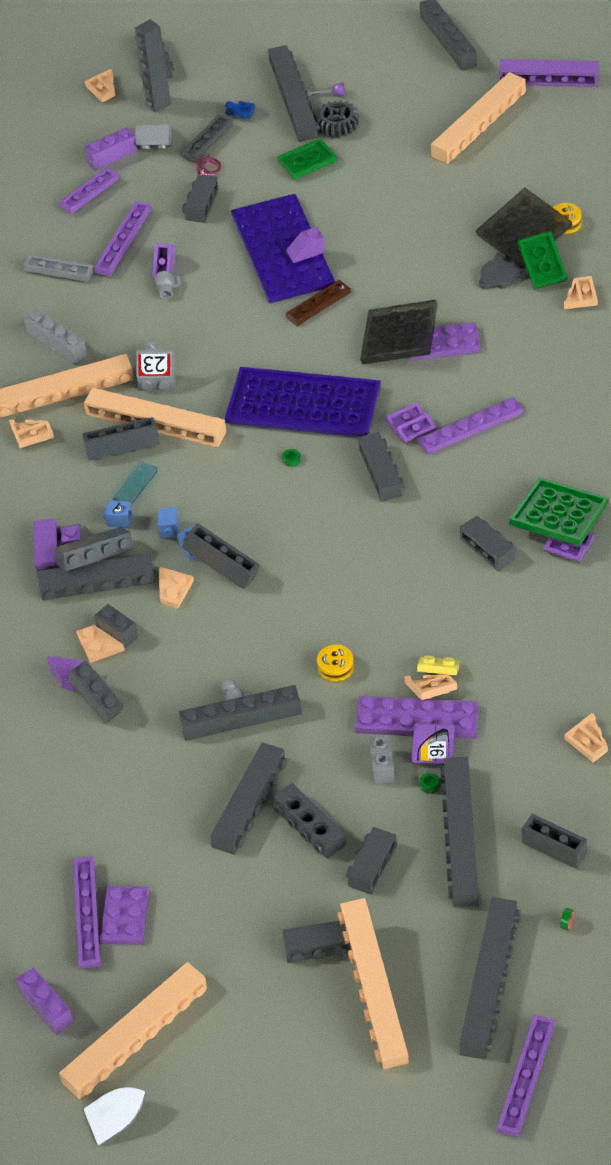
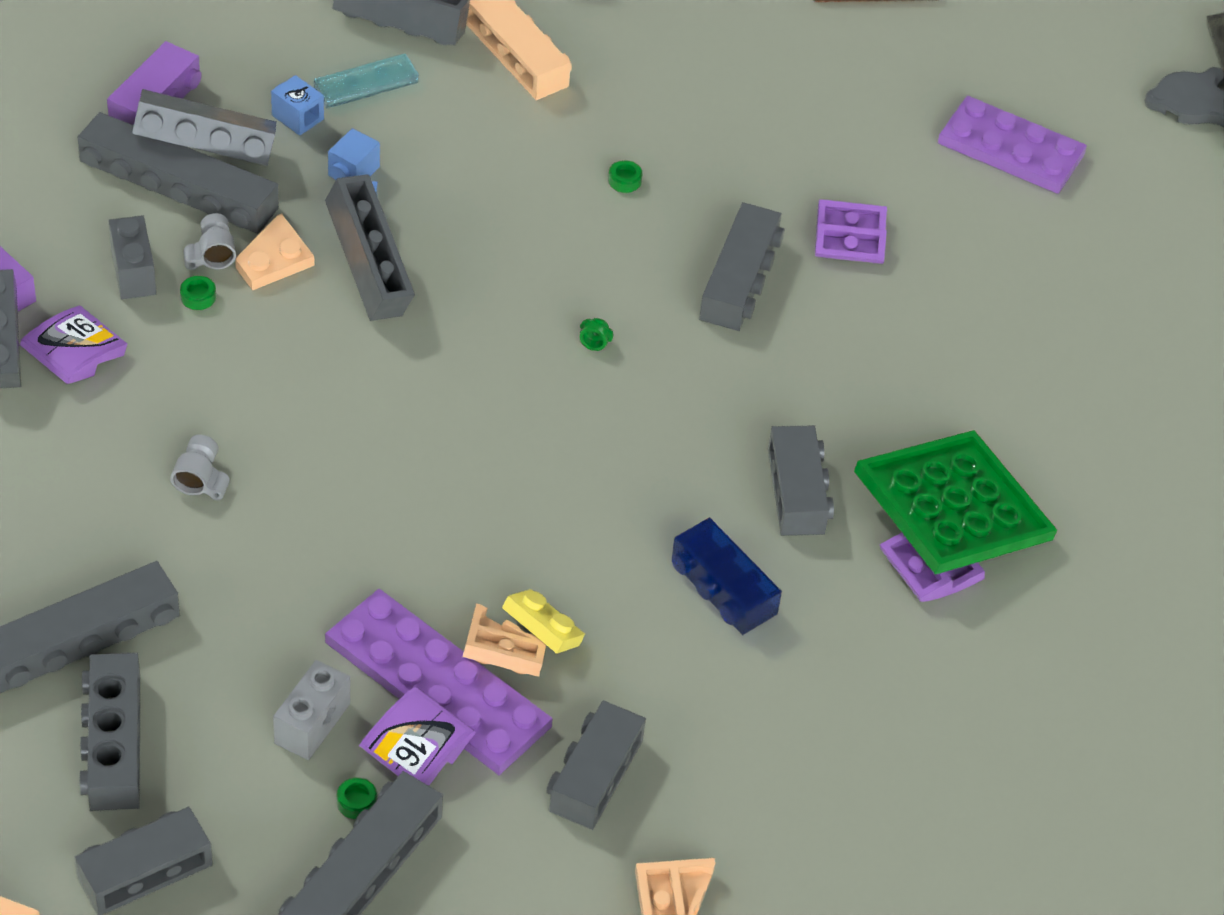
camera: 25 degrees right, 0 degrees up
medium lavender slope [61,524,82,545] -> none
light nougat wing [76,625,125,663] -> none
dark grey brick [179,685,301,741] -> none
dark purple plate [225,367,381,437] -> none
yellow head [317,644,354,682] -> none
clear smoke plate [360,299,438,365] -> none
medium lavender plate [418,397,523,455] -> none
none -> medium lavender slope [20,305,127,384]
none -> green tile [180,276,216,310]
none -> light grey piece [183,213,236,270]
none -> dark grey brick [546,700,646,830]
none -> green plate [579,318,614,351]
none -> clear blue brick [671,517,782,635]

